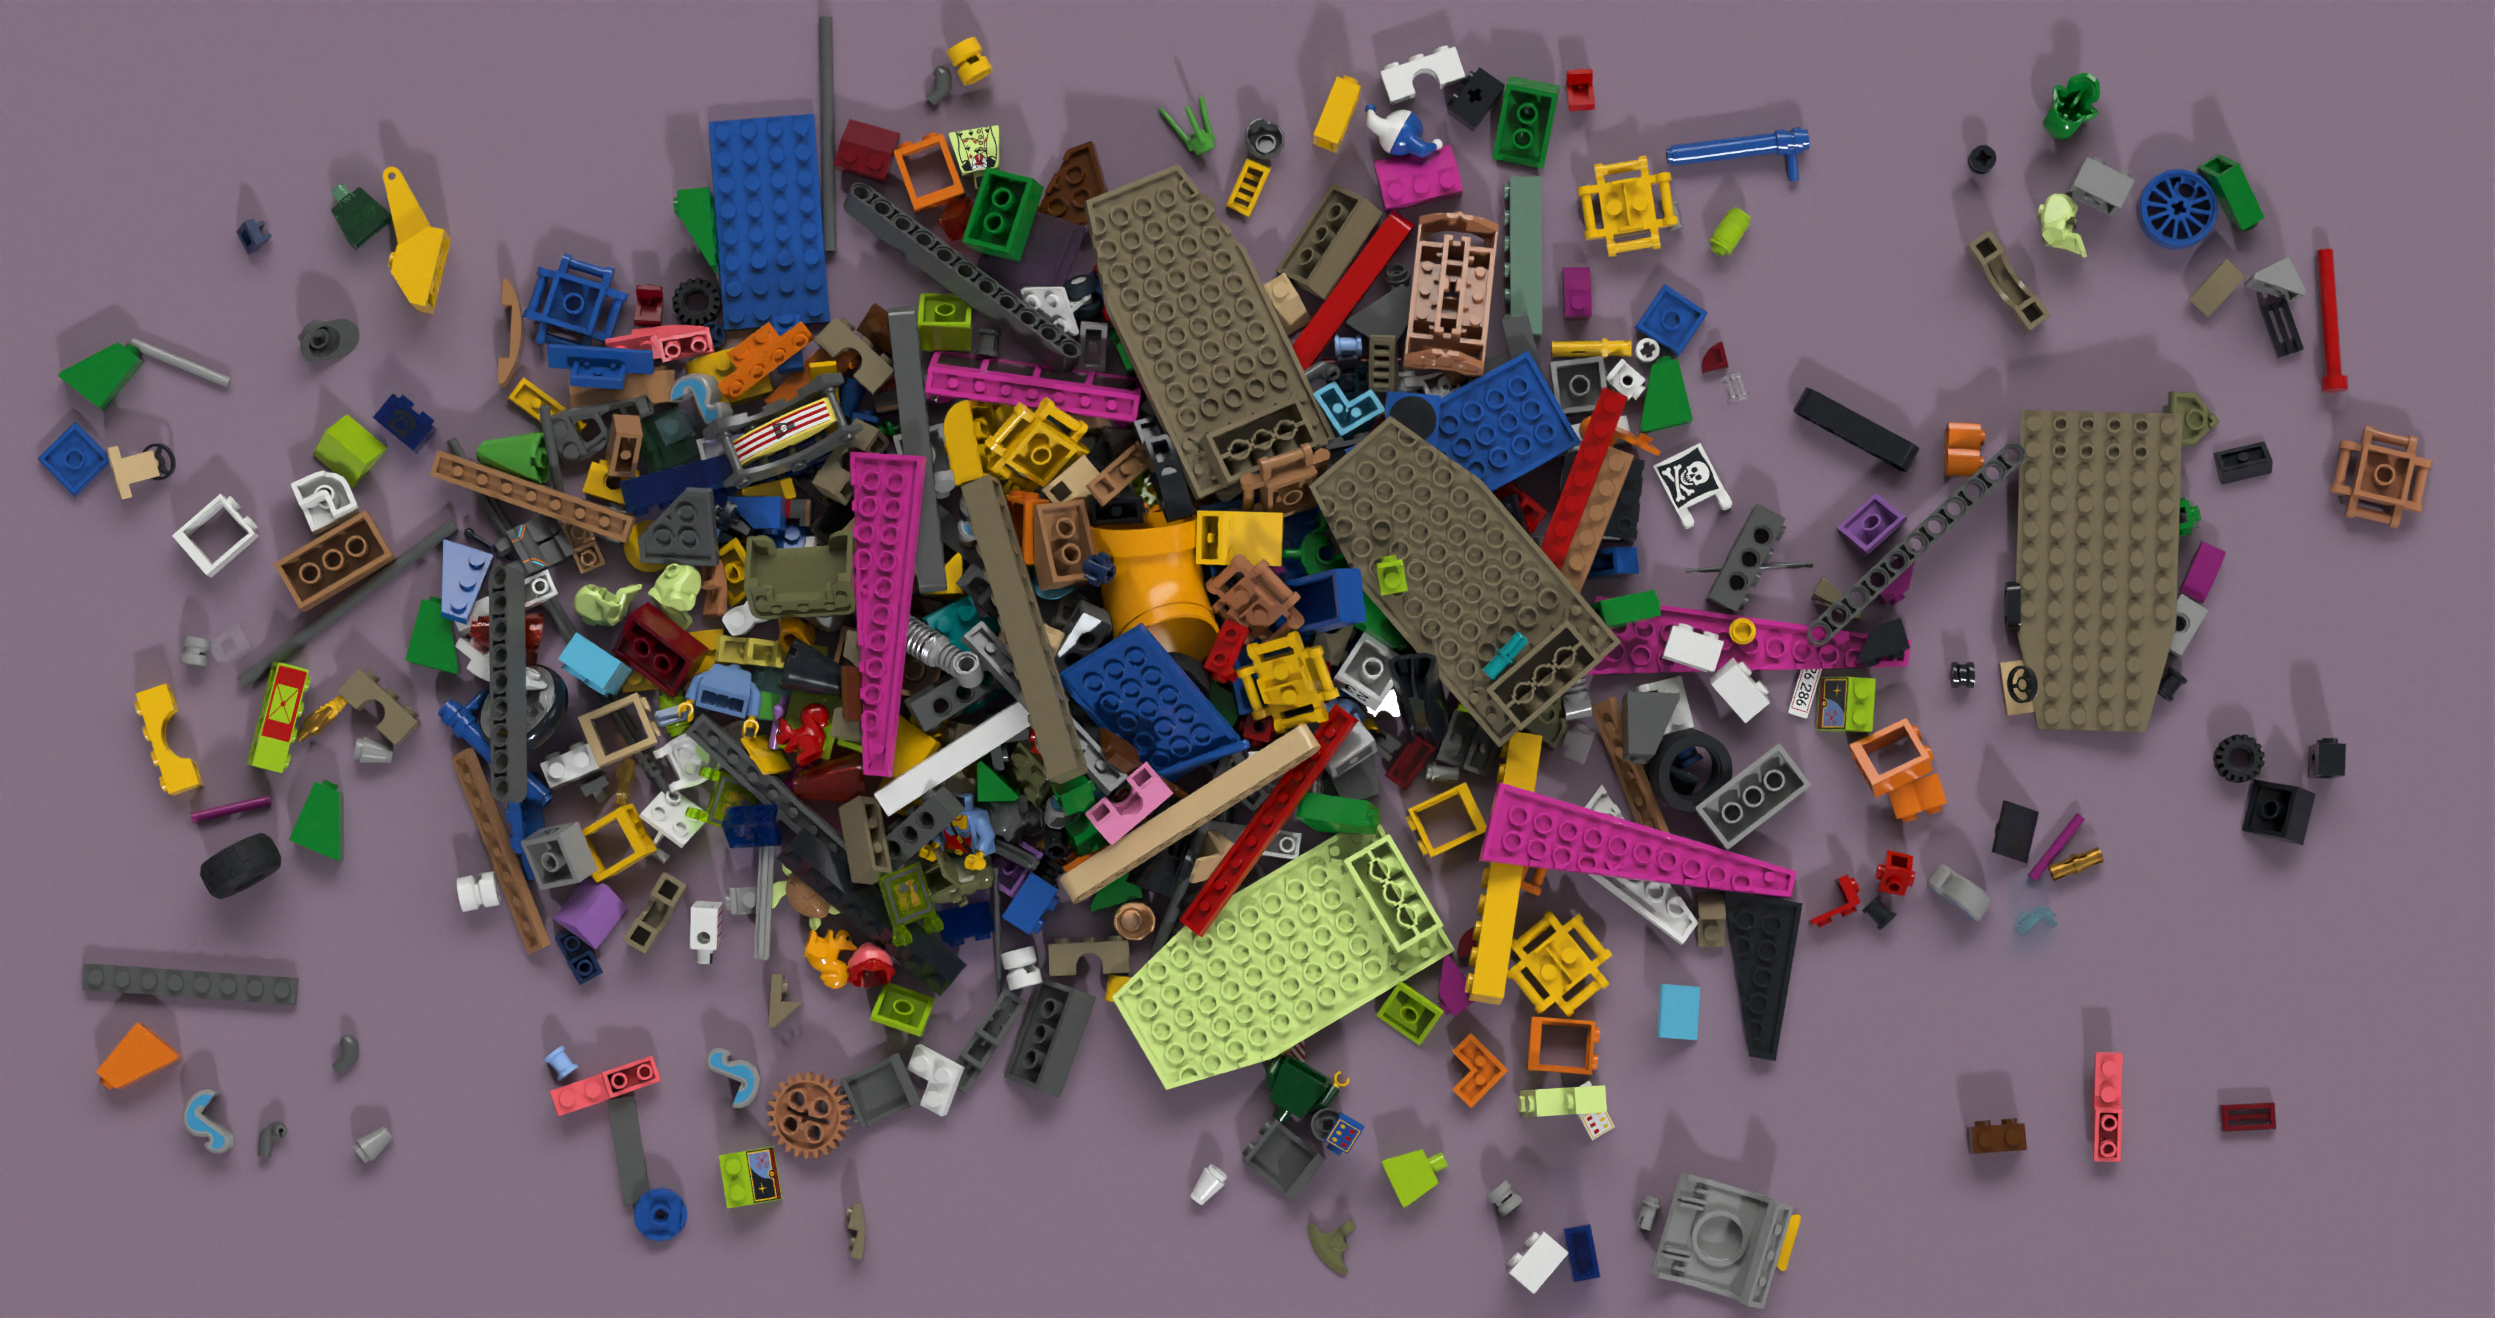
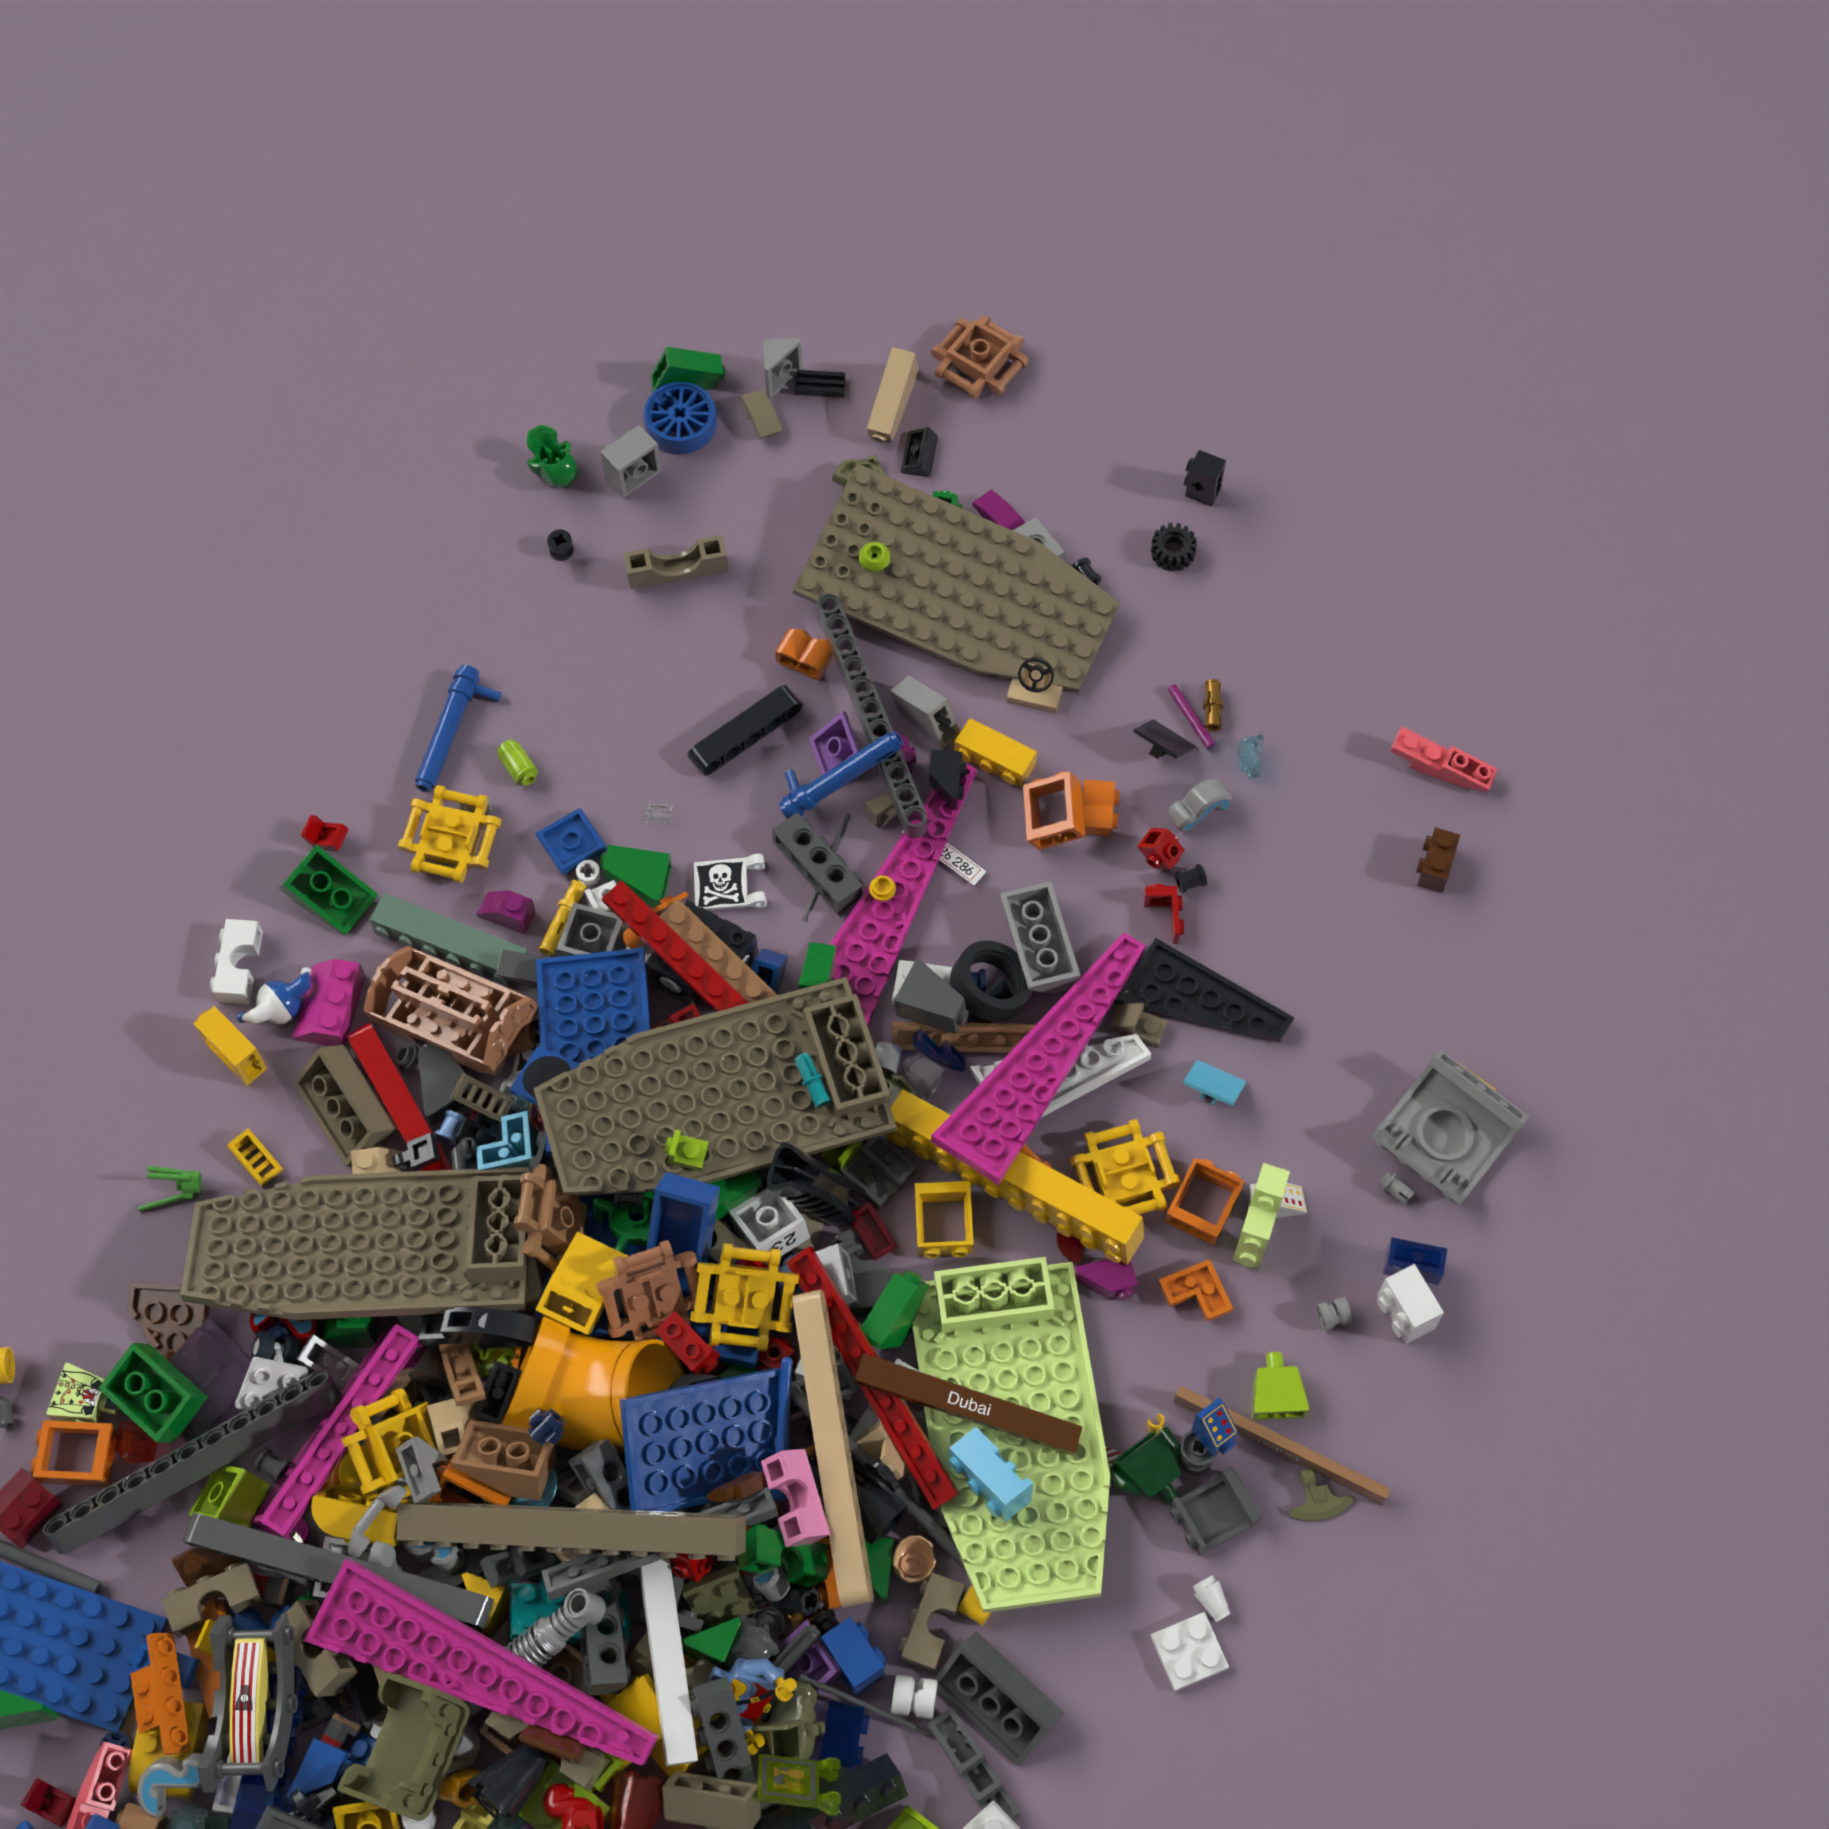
camera: 65 degrees left, 20 degrees down
black tyre [672,278,721,326] -> none
yellow slope [735,477,796,499] -> none
dark grey hair [1245,117,1284,160] -> none
lime slope [1376,981,1444,1046] -> none
light grey pin [1425,762,1459,784] -> none
black brick [1447,67,1505,132] -> none
white brick [1662,623,1724,674] -> none
dark red tile [1702,341,1729,374] -> none
white brick [1709,658,1770,723] -> none
slope [1816,677,1876,734] -> none
black wheel [1950,662,1975,688] -> none
black beam [2004,581,2021,632] -> none
yellowish green head [2037,194,2087,258] -> none
dark red tile [2220,1102,2276,1132] -> none
black slope [2242,779,2316,845] -> none
red piece [2317,249,2348,393] -> none
none -> light grey bar [348,1485,407,1559]
none -> black plate [391,1133,440,1171]
none -> light grey slope [396,1436,448,1504]
none -> blue cylinder [779,731,903,819]
none -> reddish brown tile [854,1353,1083,1456]
none -> lime plate [859,542,890,572]
none -> tan slope [867,347,919,443]
none -> light grey slope [890,676,960,750]
none -> clear blue slope [913,1028,966,1072]
none -> medium azure wedge [948,1427,1033,1522]
none -> yellow brick [954,718,1037,787]
none -> white plate [1150,1612,1229,1692]
none -> medium nougat tile [1173,1386,1390,1505]

